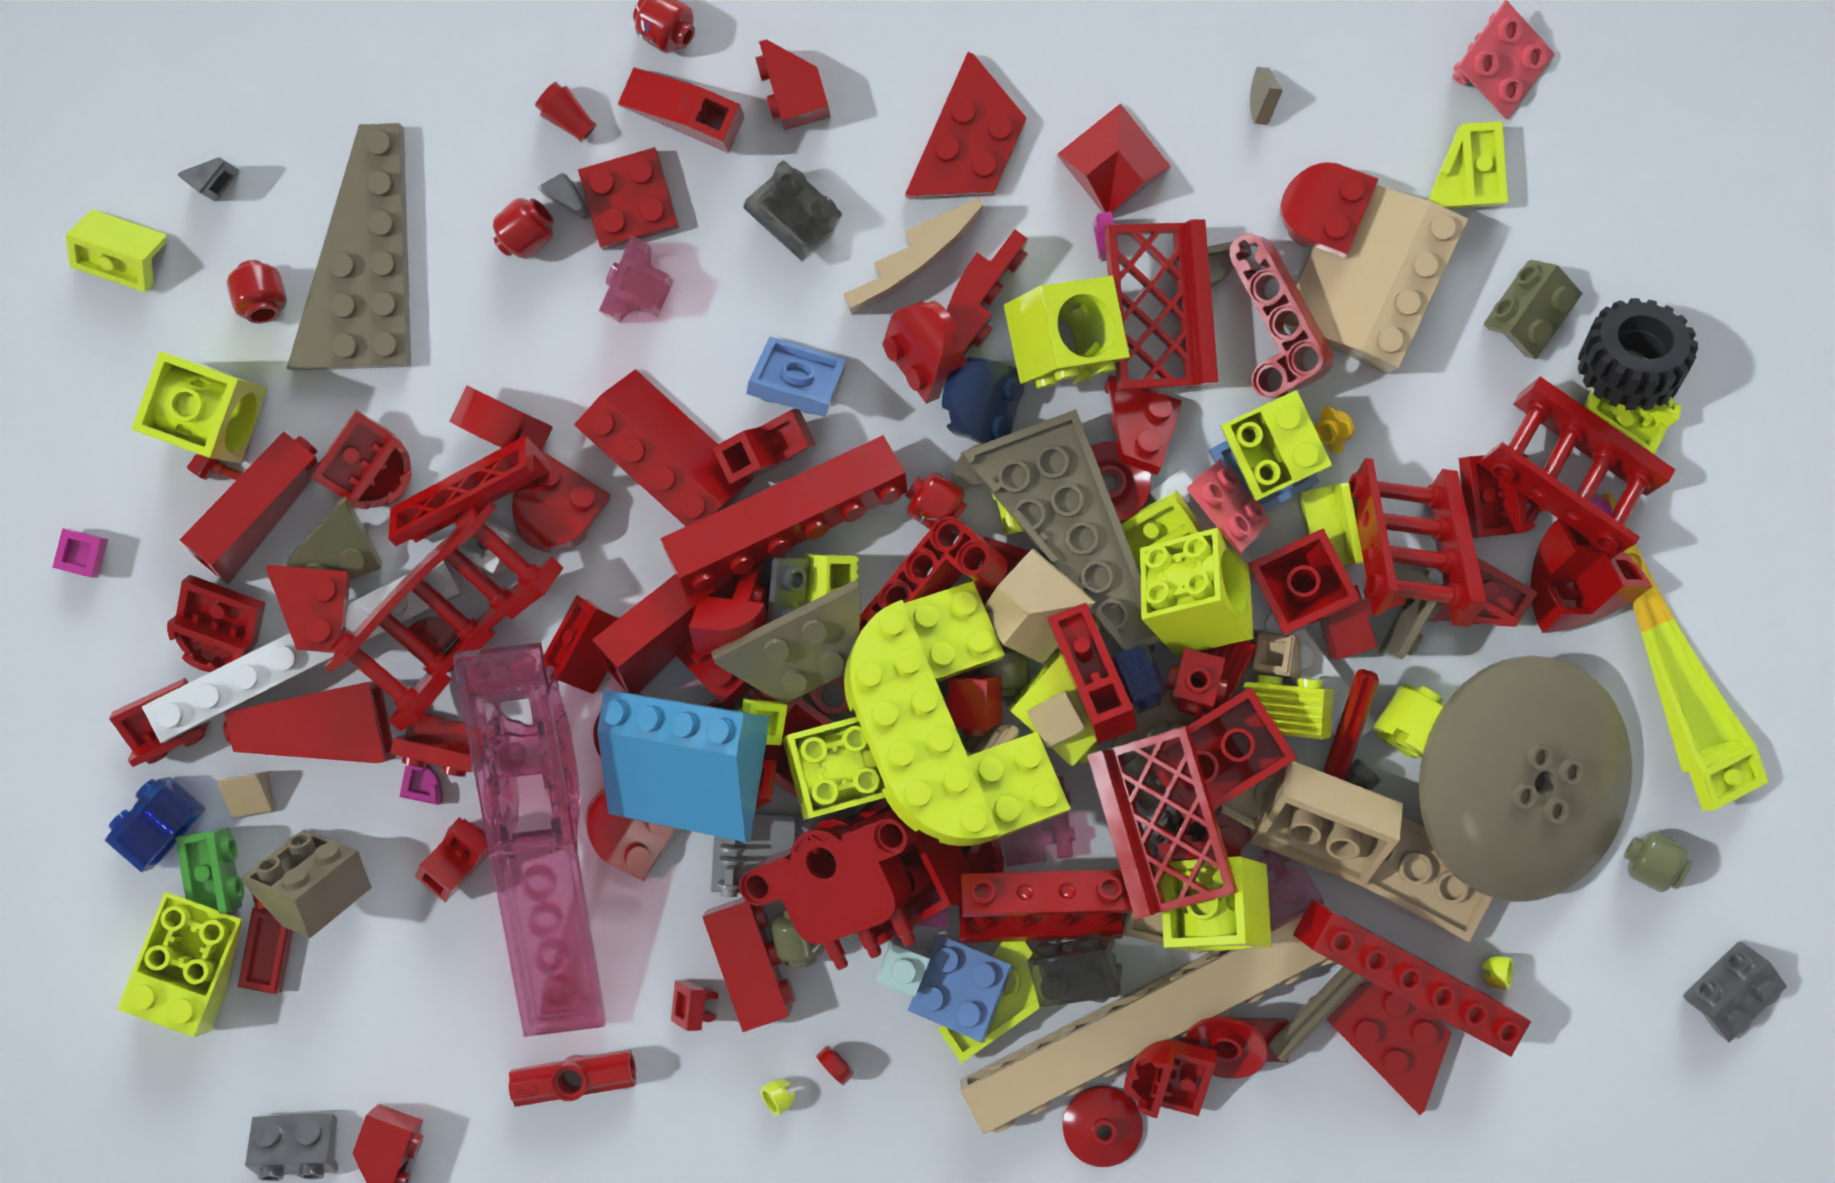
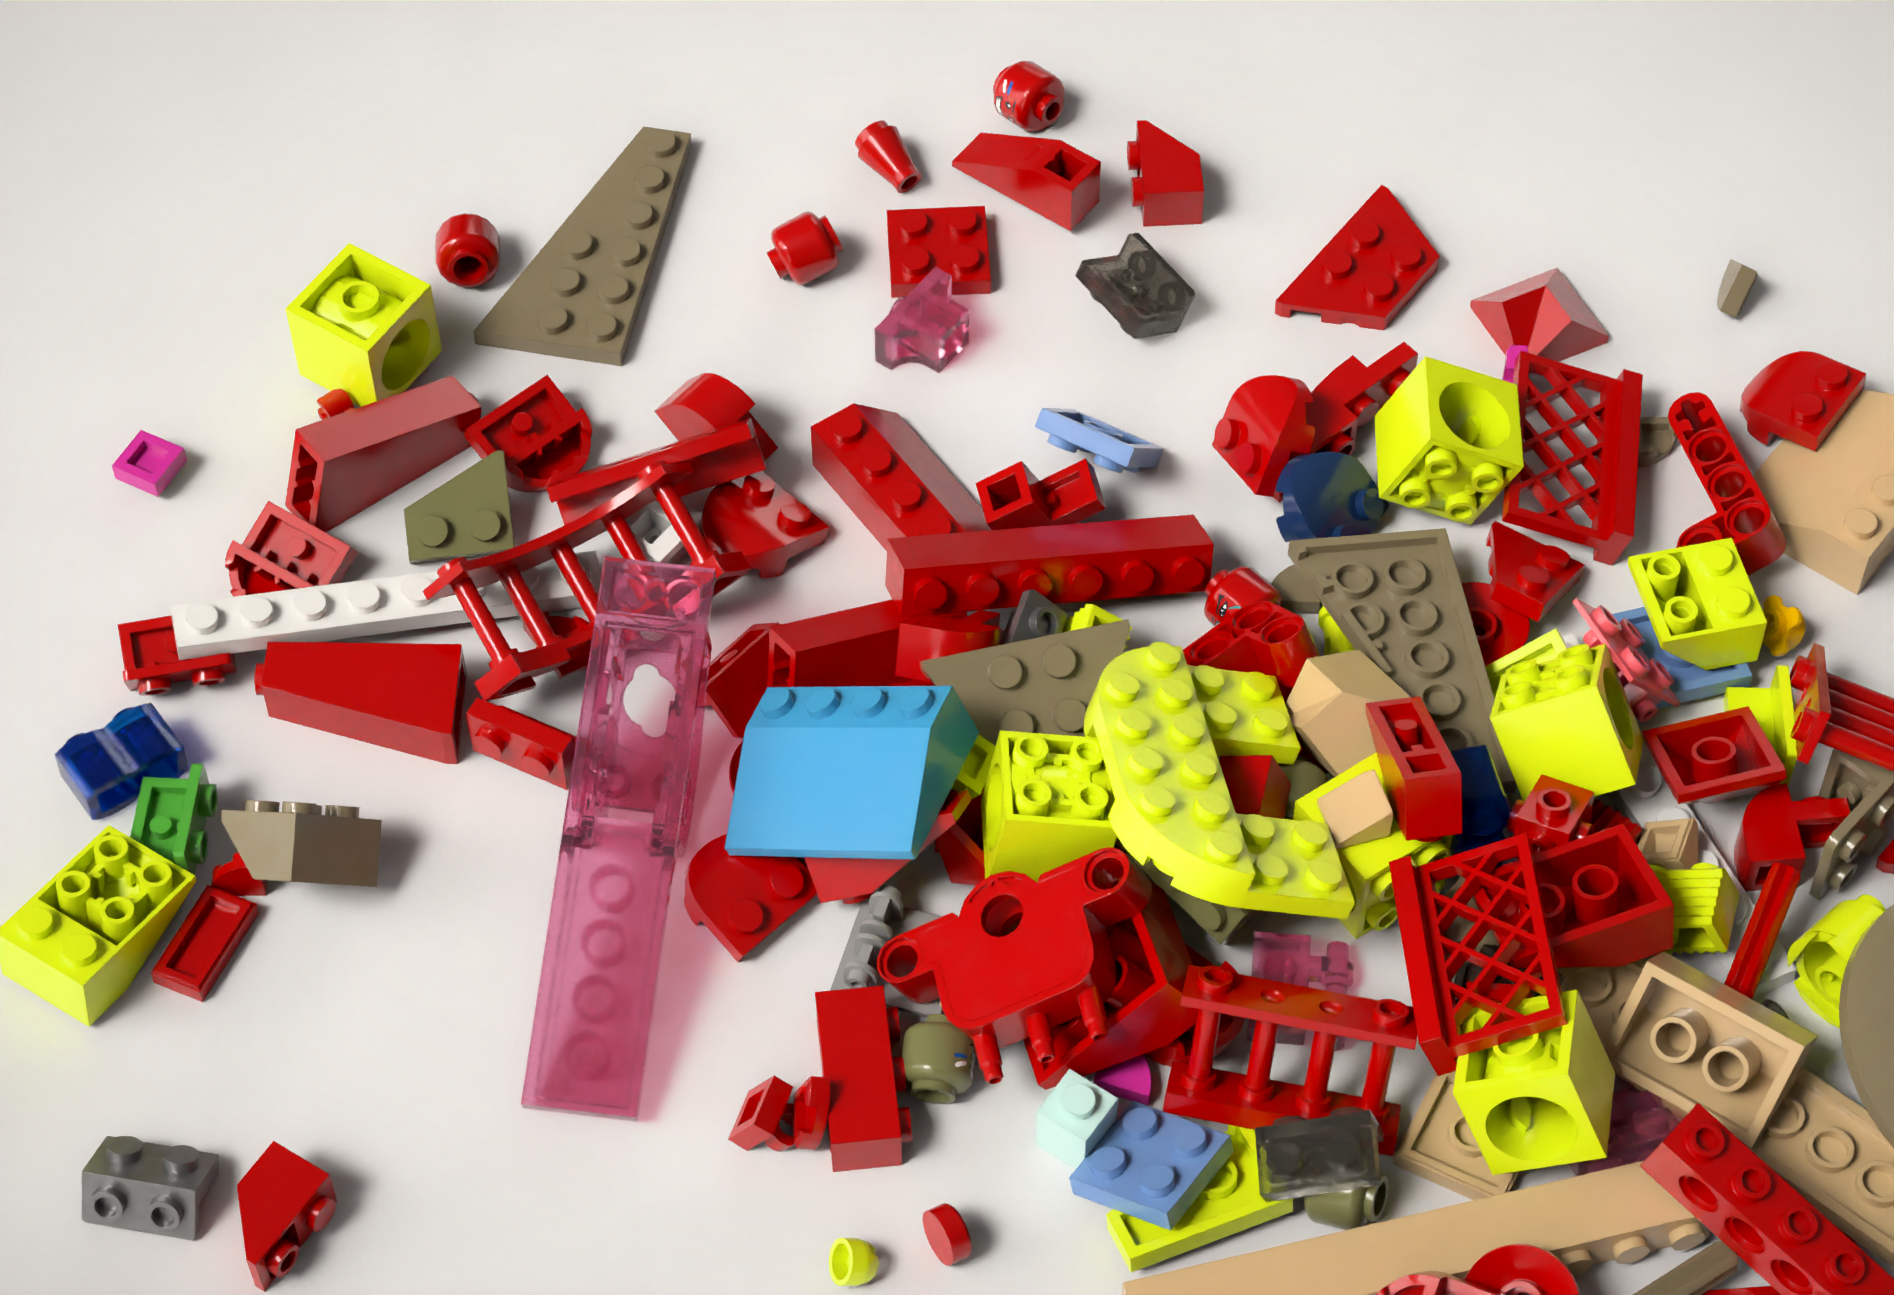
camera: 15 degrees right, 35 degrees down
neon yellow panel [65,210,167,293] -> none
flat silver slope [177,157,239,201] -> none
tan slope [218,771,274,818] -> none
red wing [266,565,351,653] -> none
dark pink tile [399,764,443,805] -> none
red brick [415,817,495,903] -> none
red piece [508,1049,637,1107] -> none
flat silver slope [538,173,590,219] -> none
tan slope [843,198,983,315] -> none
none -> red tile [792,1076,830,1150]

